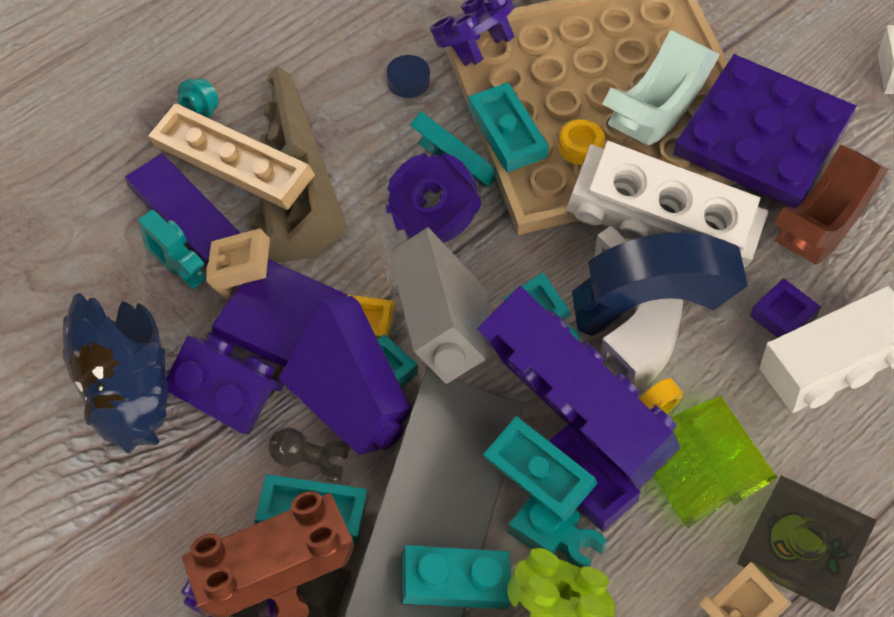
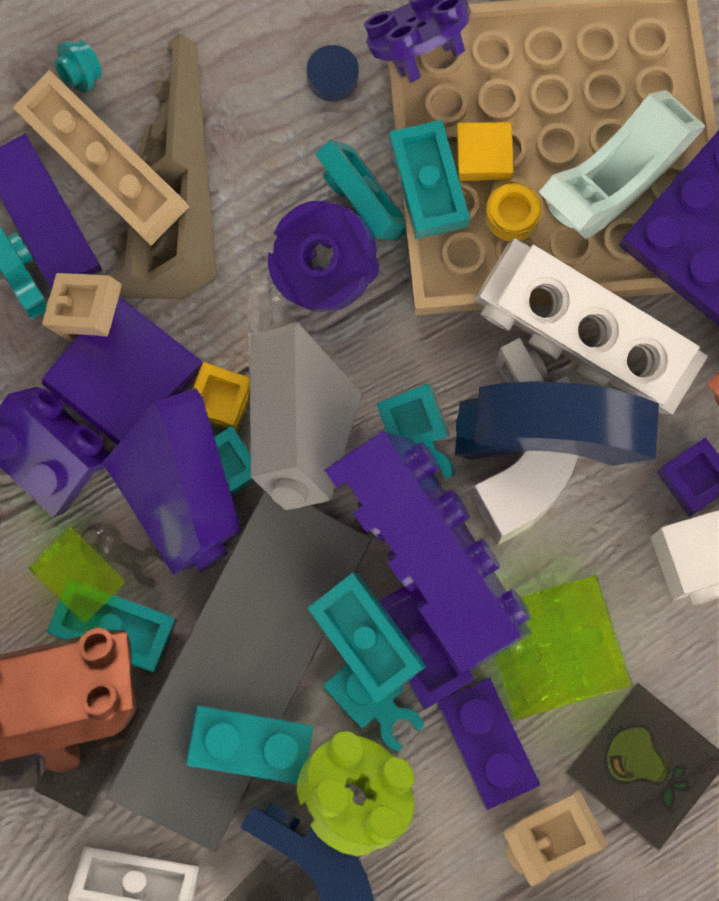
camera: 10 degrees right, 20 degrees up
yellow tile [639,378,683,414] -> none
none -> clear neon green bracket [28,526,125,622]
none -> dark purple plate [437,678,540,810]
none -> yellow tile [456,122,514,181]

